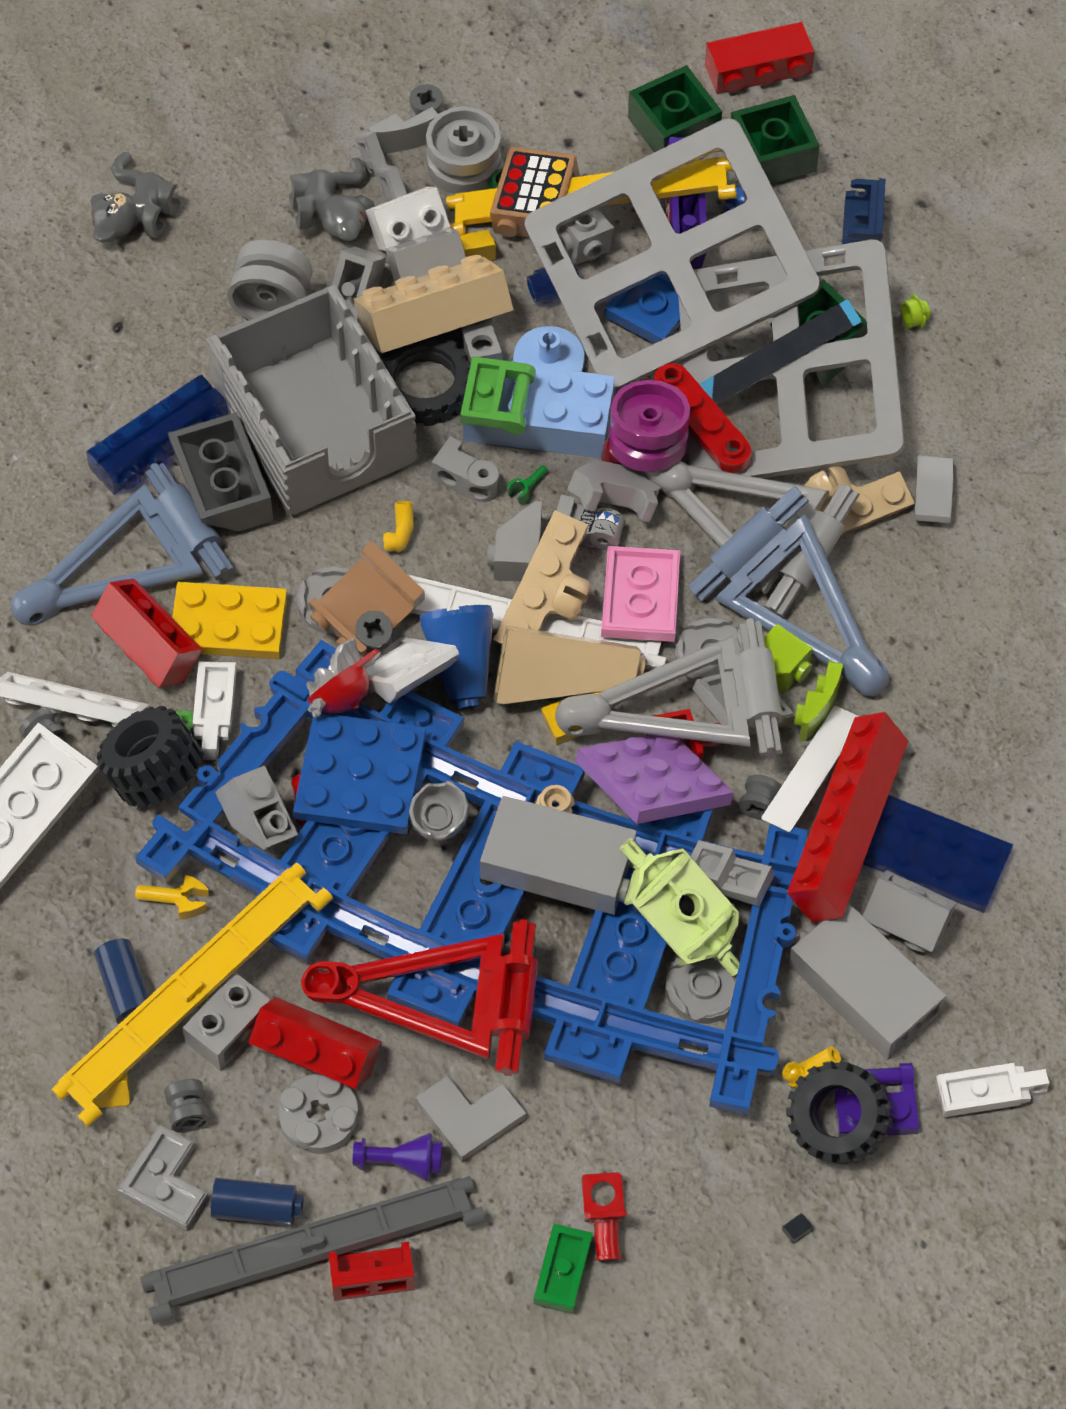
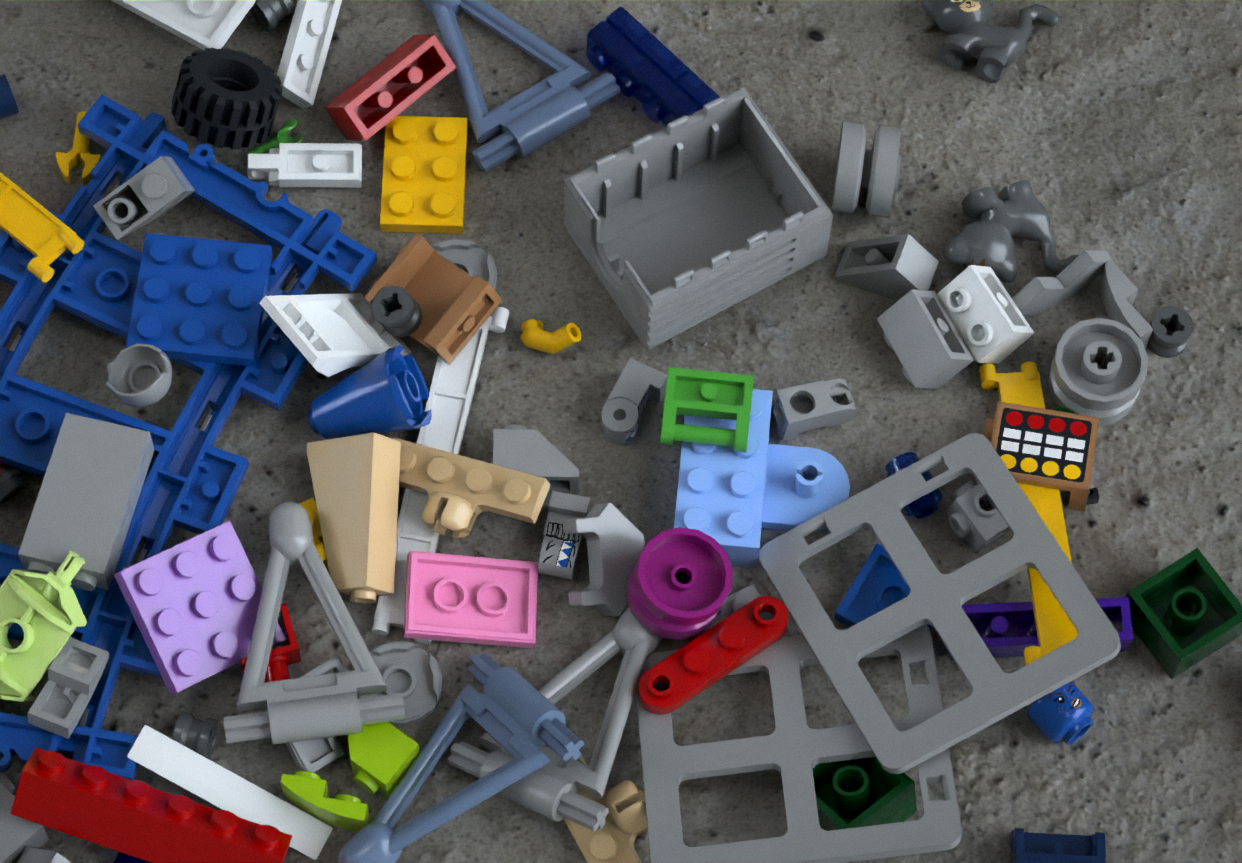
camera: 85 degrees right, 5 degrees up
dark grey slope [168,412,273,531] -> none
red hair [306,638,381,718] -> none
tan brick [353,255,513,353] -> none
black tyre [381,335,471,426] -> none
yellow slope [460,229,496,261] -> none
green hand [507,465,548,504] -> none
tan plate [536,785,574,813] -> none
black sticker [700,299,861,404] -> none
dark green brick [731,95,820,184] -> none

